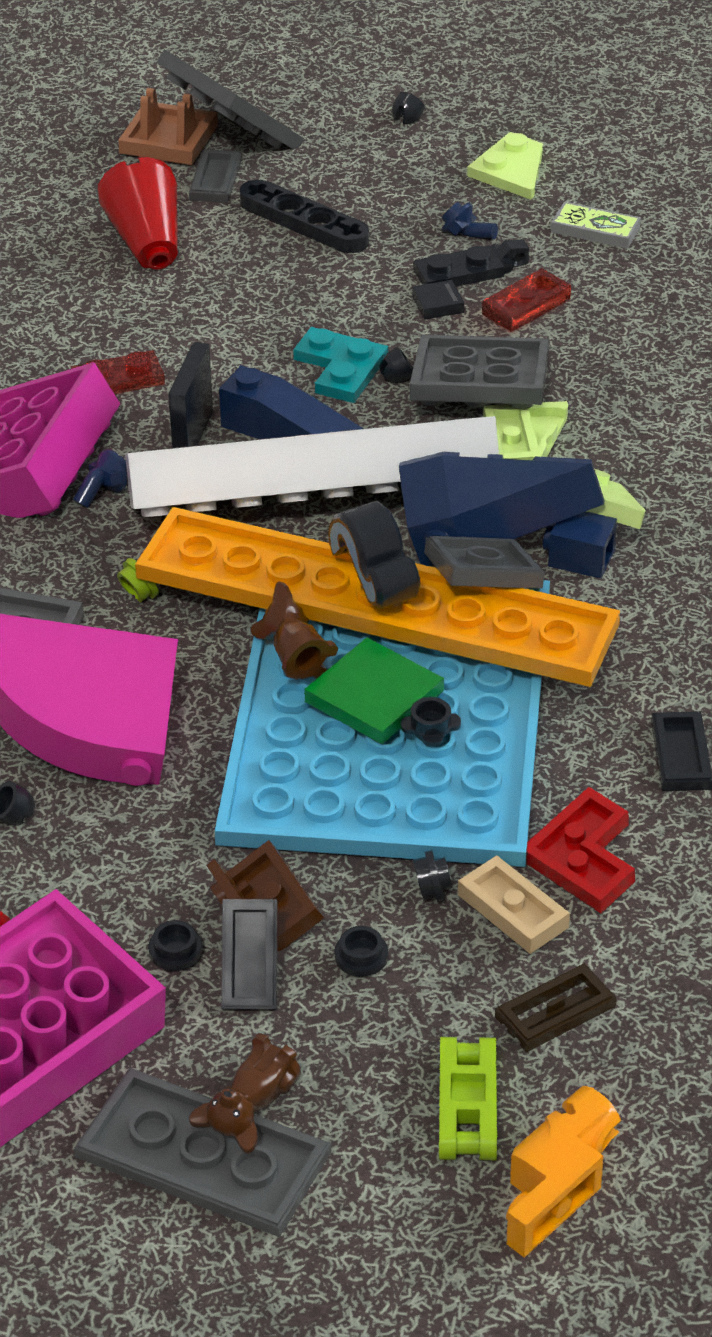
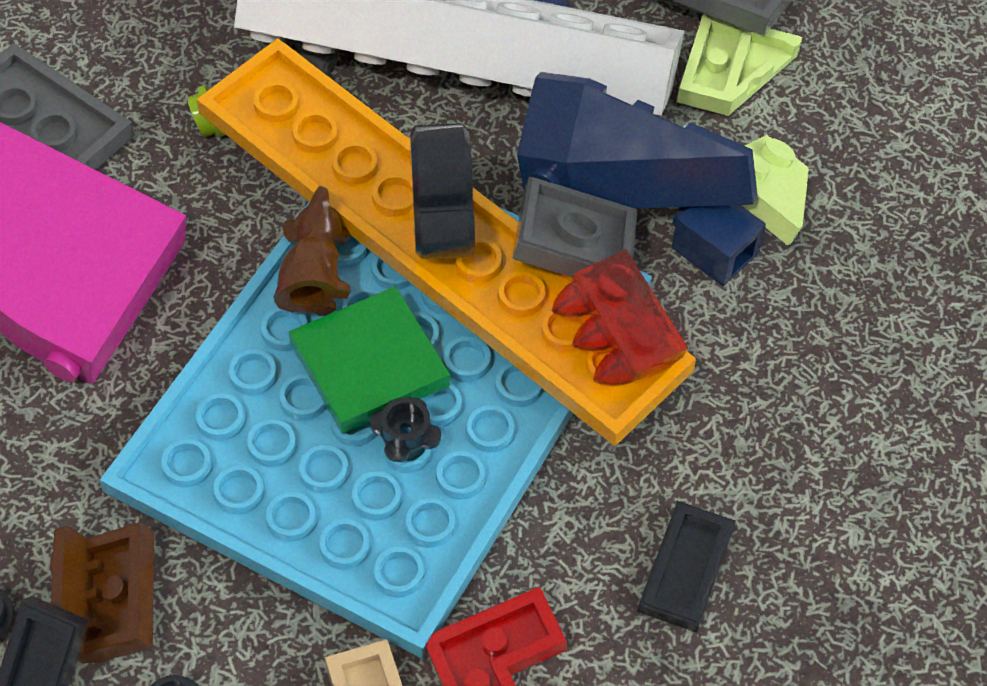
camera: 20 degrees right, 15 degrees up
black plate [413,849,453,903] -> none
none -> clear red plate [551,249,688,386]

